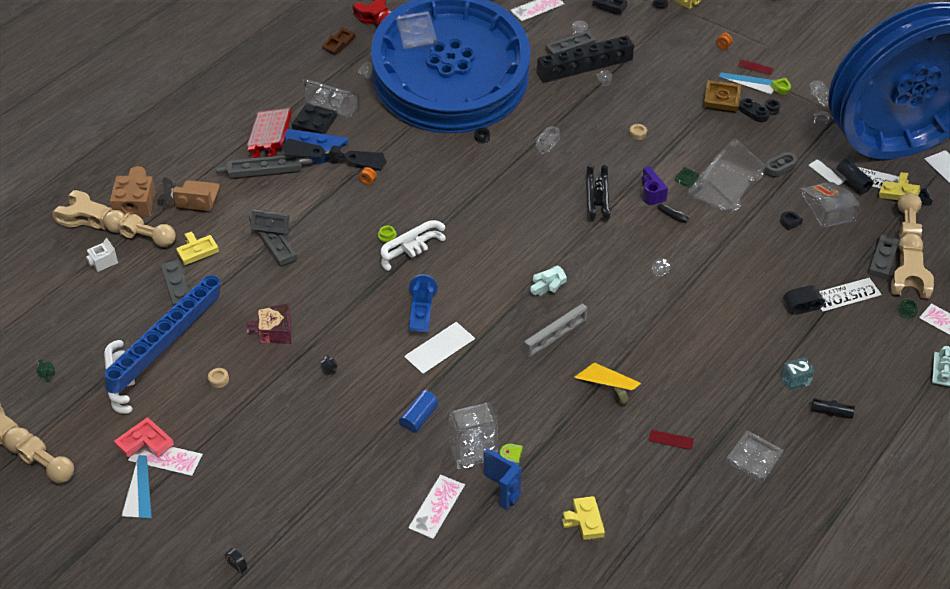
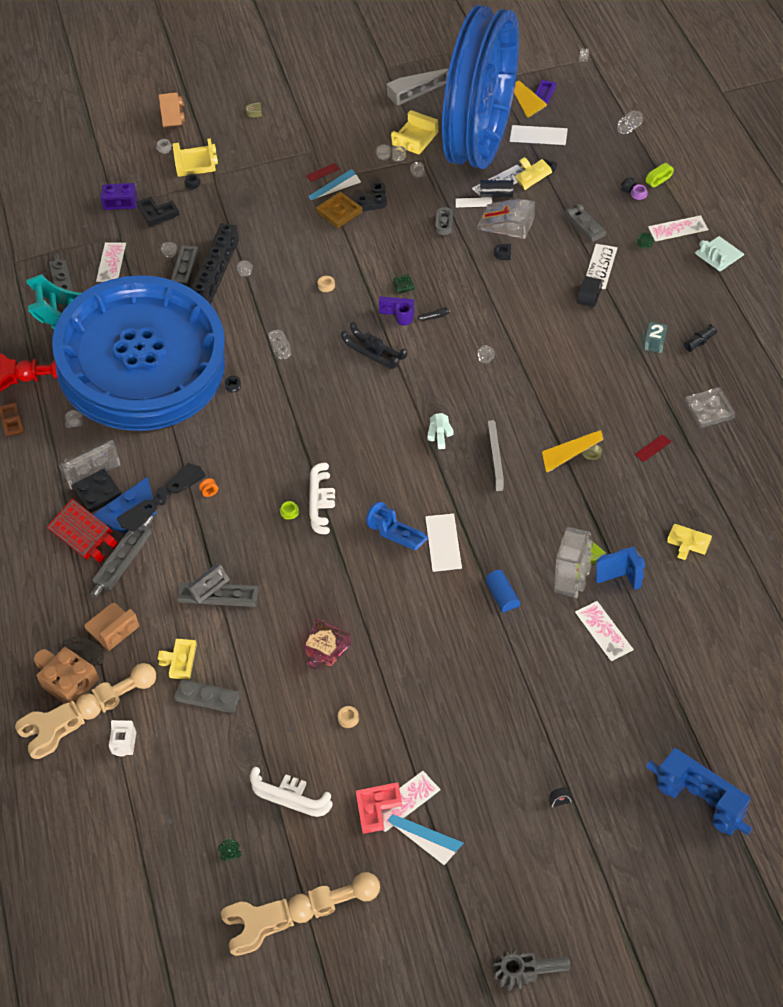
camera: 50 degrees left, 5 degrees up
blue beam [105,275,220,394] -> none
black plate [321,355,338,374] -> none
clear plate [396,11,437,49] -> none
clear windscreen [687,138,766,213] -> none
orange bush [716,33,733,50] -> none
lime tile [770,78,791,95] -> none
tan piece [891,192,934,299] -> none

